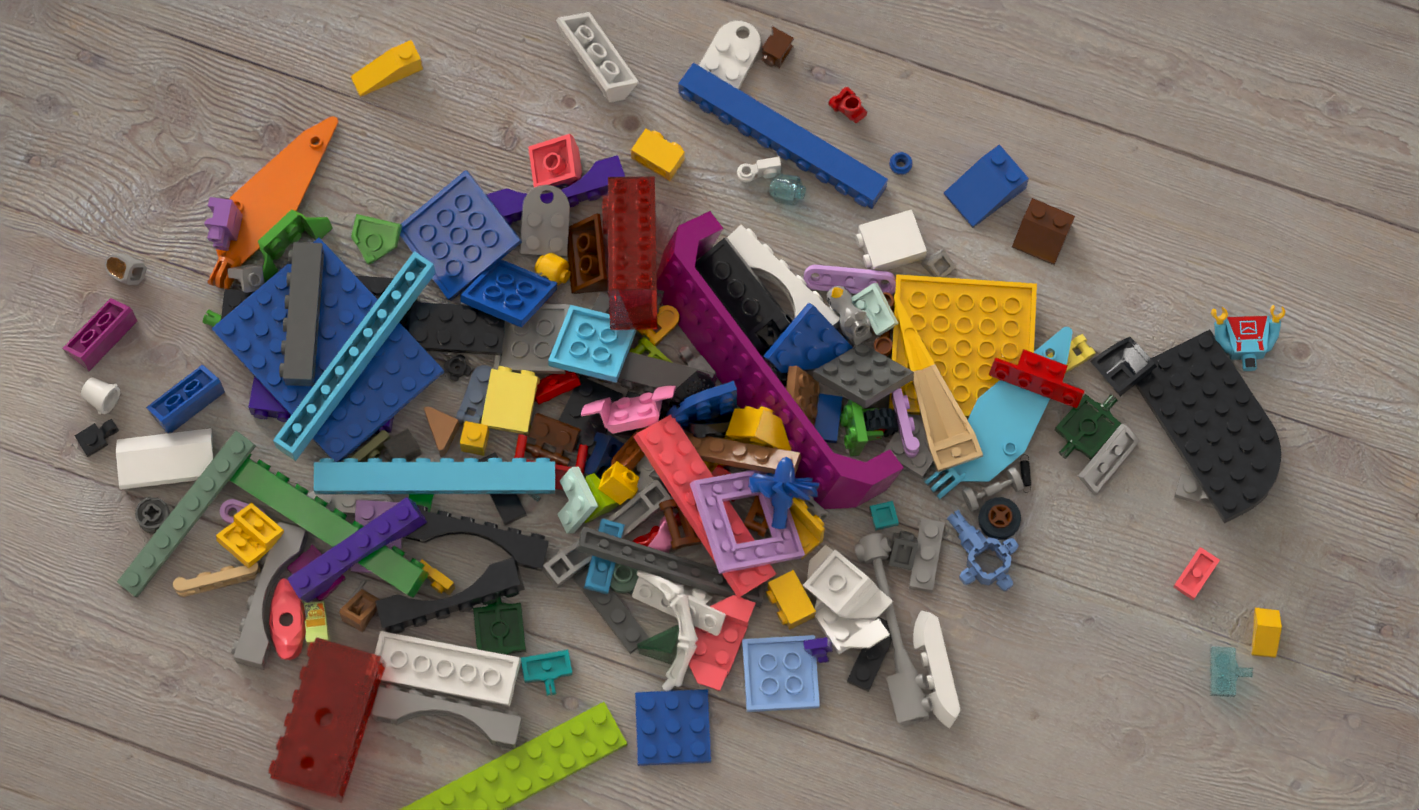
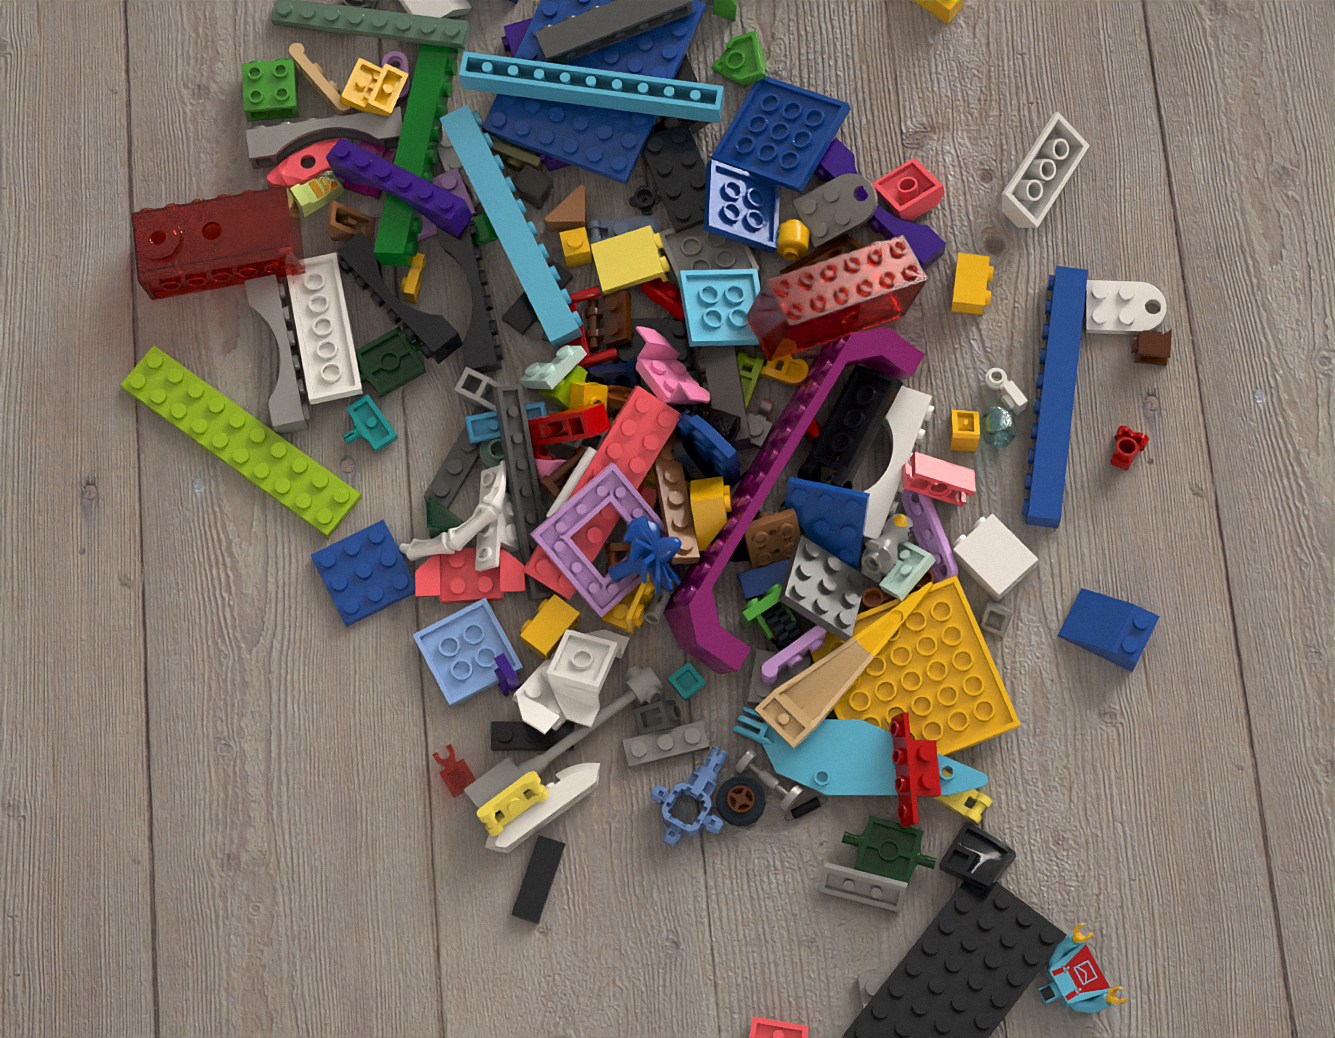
camera: 70 degrees right, 0 degrees up
blue plate [889,152,913,175] -> none
reddish brown slope [1012,198,1075,265] -> none
none -> bright green brick [242,58,299,122]
none -> clear red plate [432,744,476,798]
none -> light yellow plate [477,771,549,836]
none -> black tile [512,835,566,924]
none -> red slope [528,403,611,446]
none -> white bar [546,446,597,517]
none -> coral piece [902,452,976,507]
none -> yellow slope [950,410,980,452]

